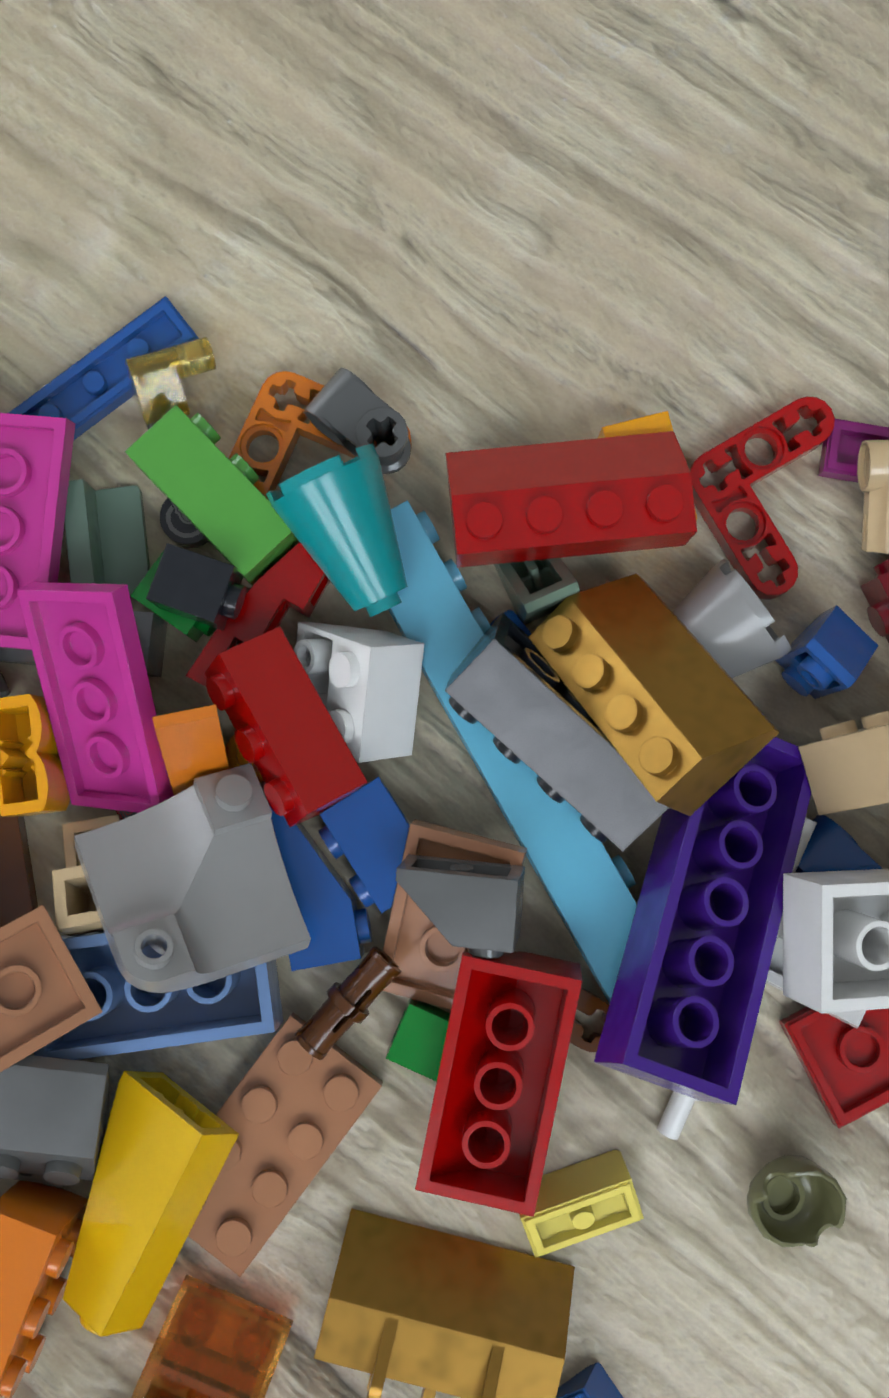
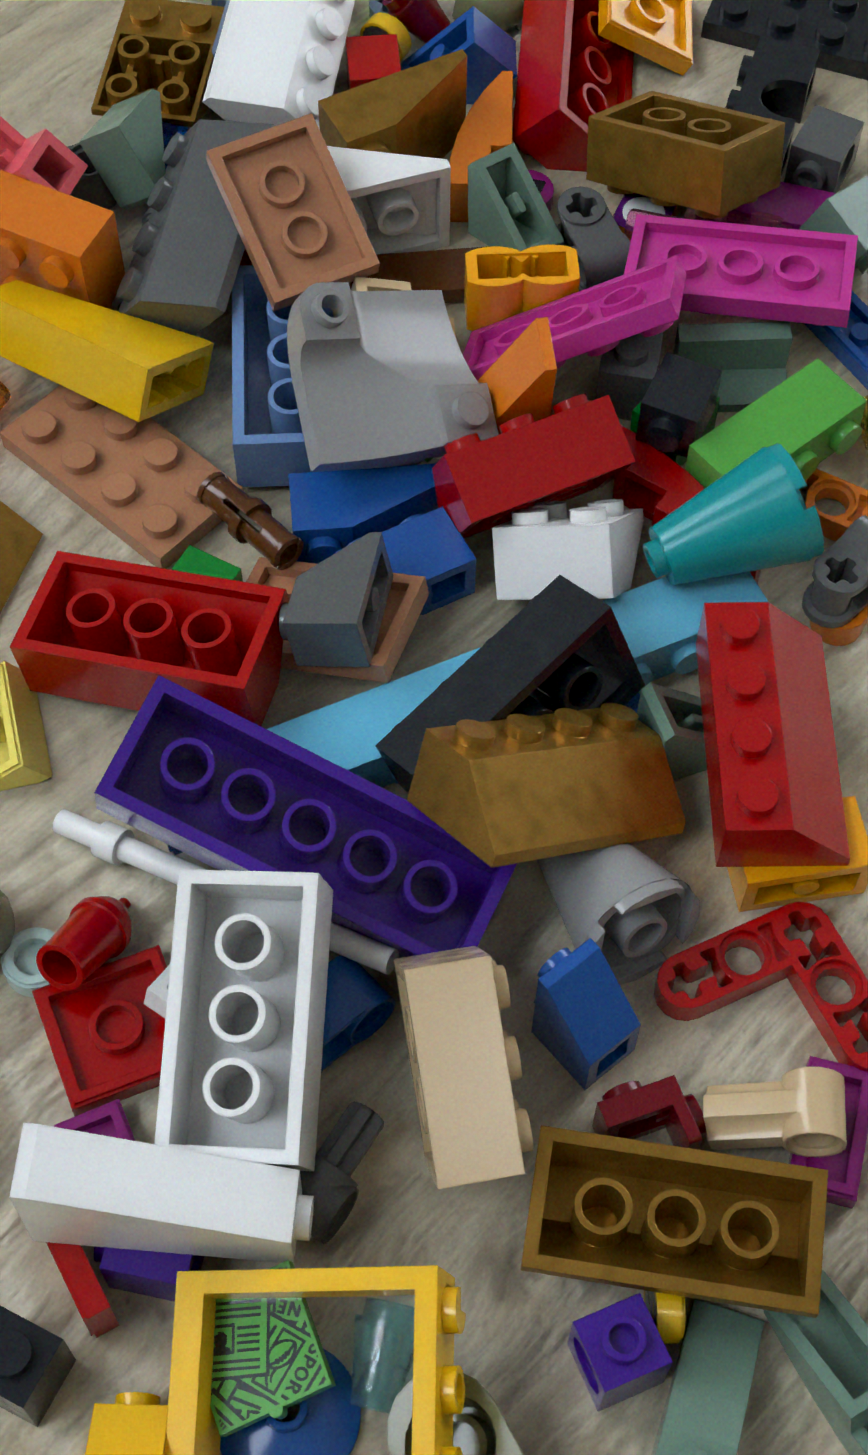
camera: 95 degrees right, 25 degrees down
none -> light aqua tile [1,927,55,997]
none -> red piece [36,896,132,991]

